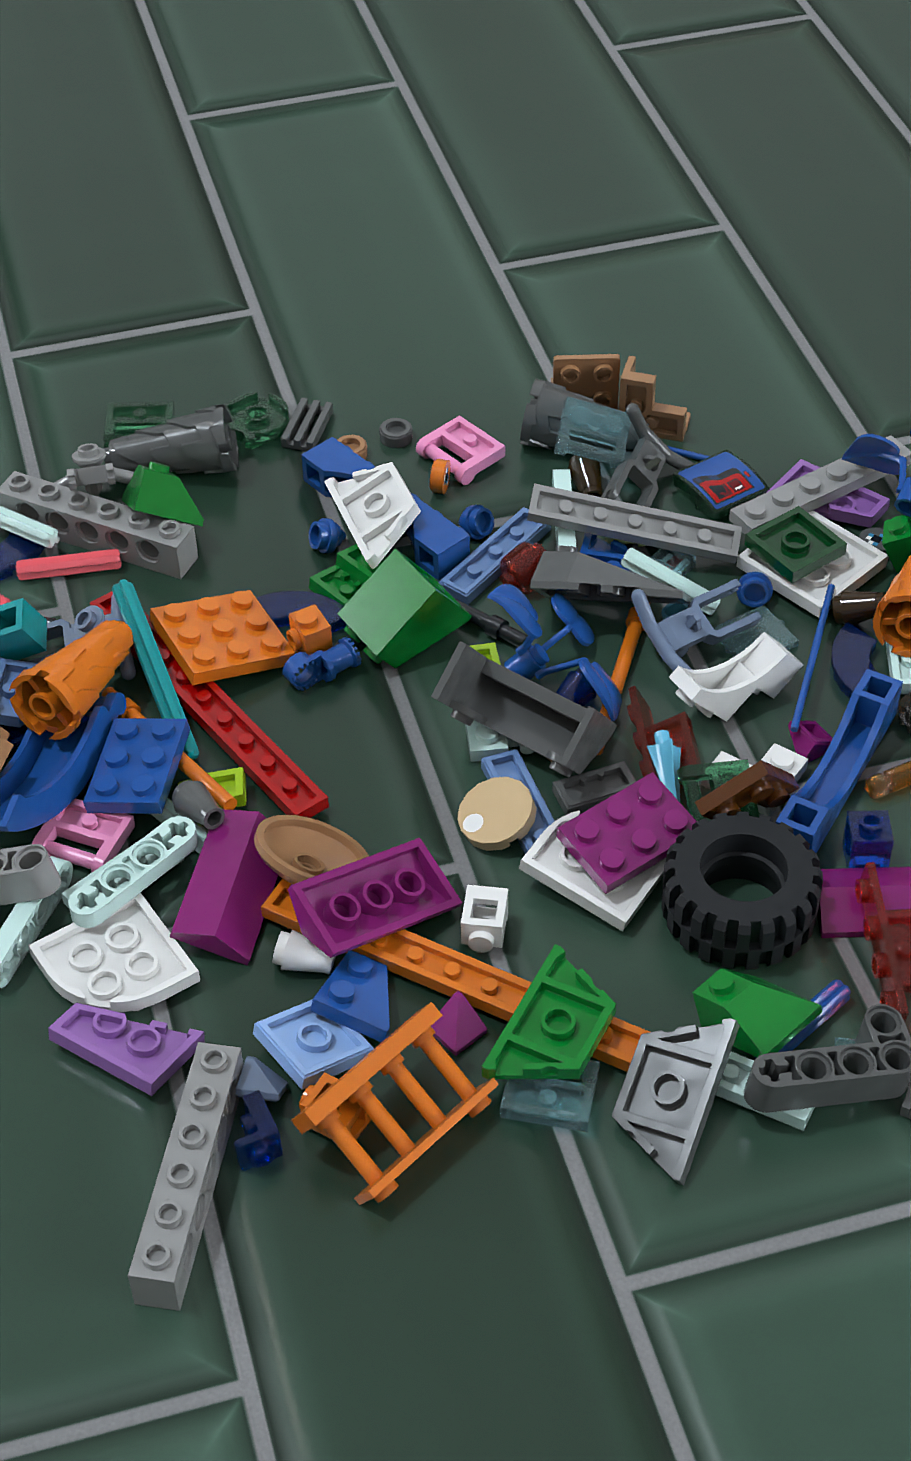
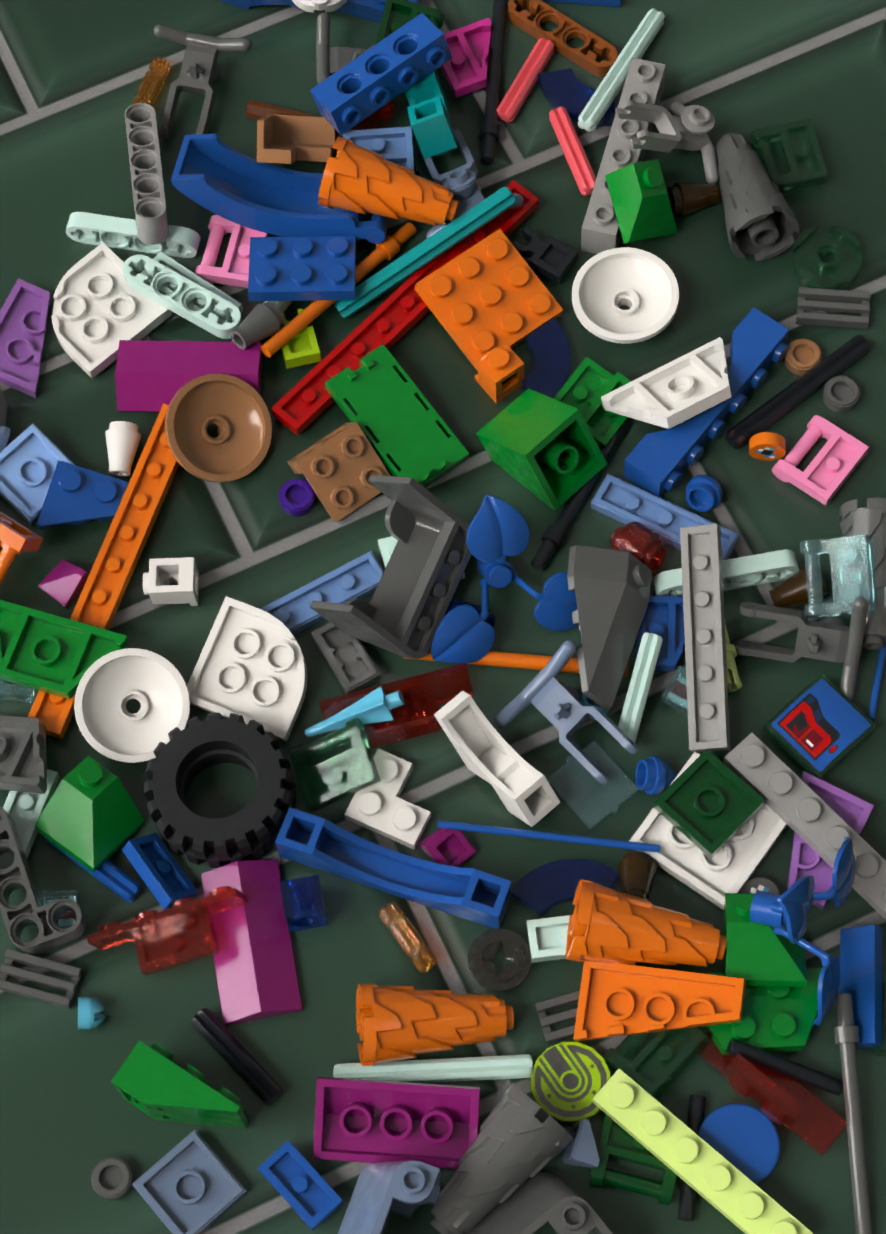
camera: 85 degrees right, 20 degrees up
blue connector [282,637,361,691] -> none
magenta slope [288,838,463,958] -> none
blue plate [309,518,346,553] -> none
tan tile [457,777,537,851] -> none
magenta plate [556,772,697,894] -> none
reddish brown plate [695,760,800,820] -> none
none -> white dish [74,648,190,763]
none -> blue plate [122,833,199,910]
none -> dark purple tile [278,478,316,517]
none -> medium nougat bracket [287,422,390,522]
none -> green piece [325,344,469,488]
none -> black plate [513,228,578,284]
none -> white dish [572,247,679,344]
none -> black axle [725,335,870,449]

